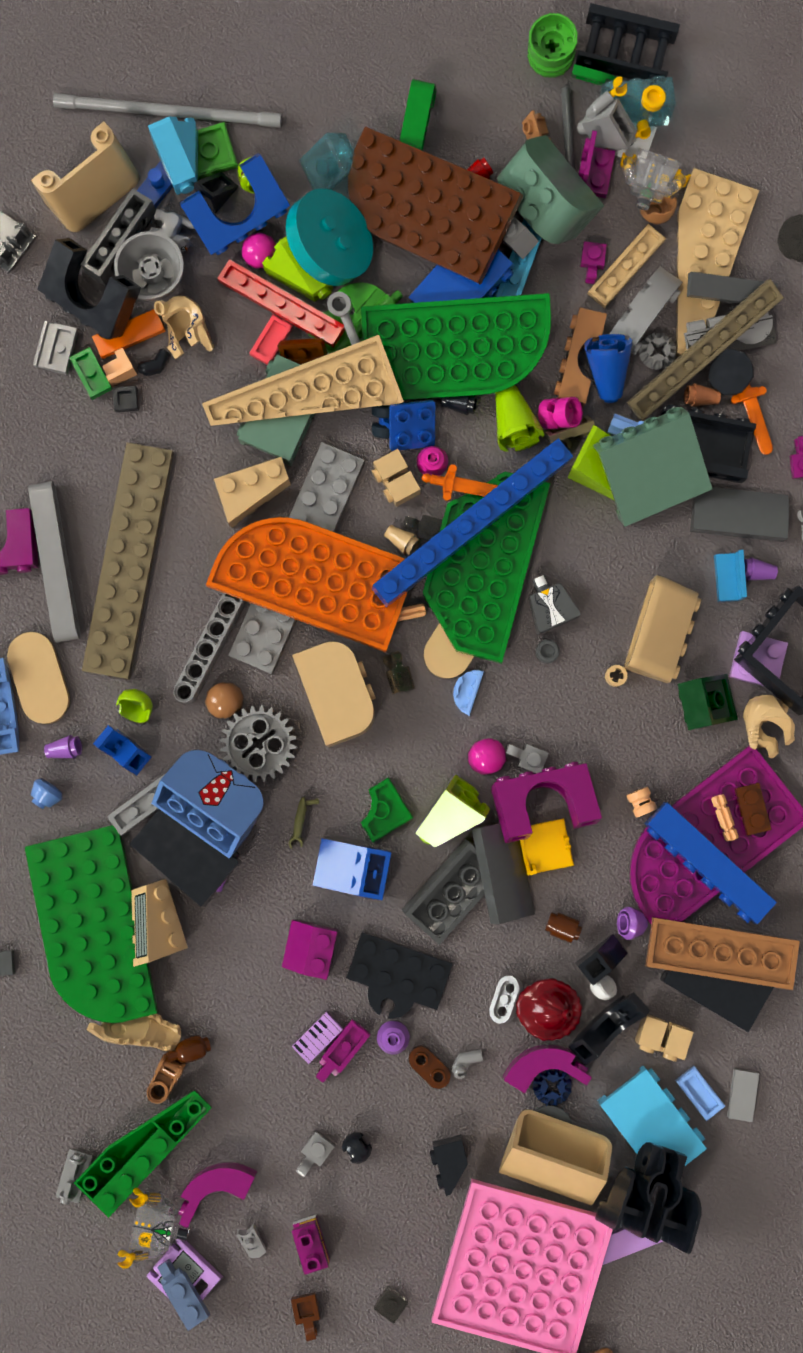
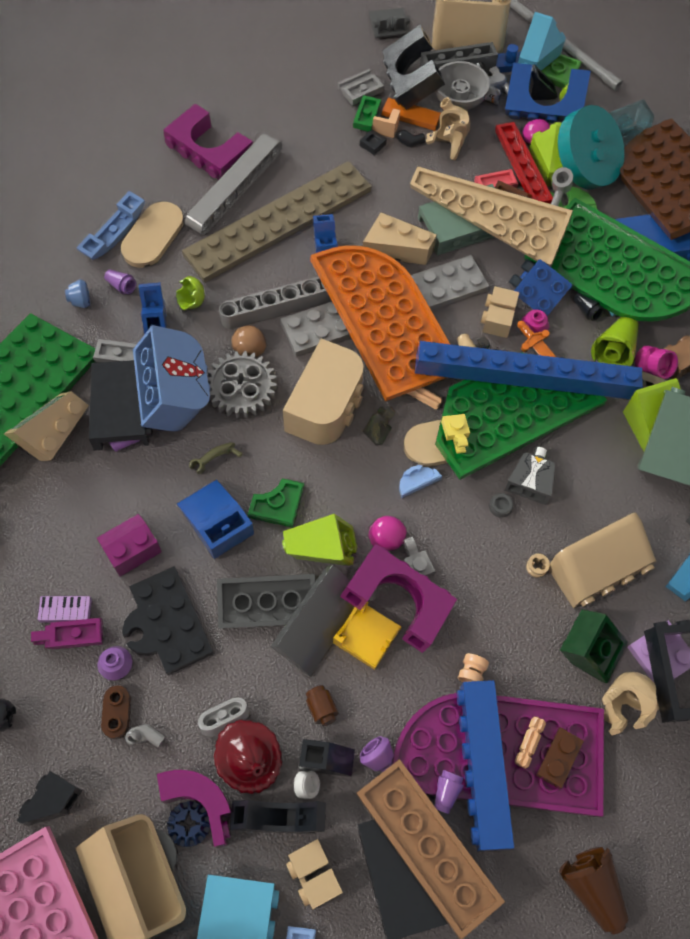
camera: 35 degrees right, 20 degrees down
none -> blue brick [313,214,338,253]
none -> medium lavender cone [434,770,464,814]
none -> light yellow plate [441,414,470,454]

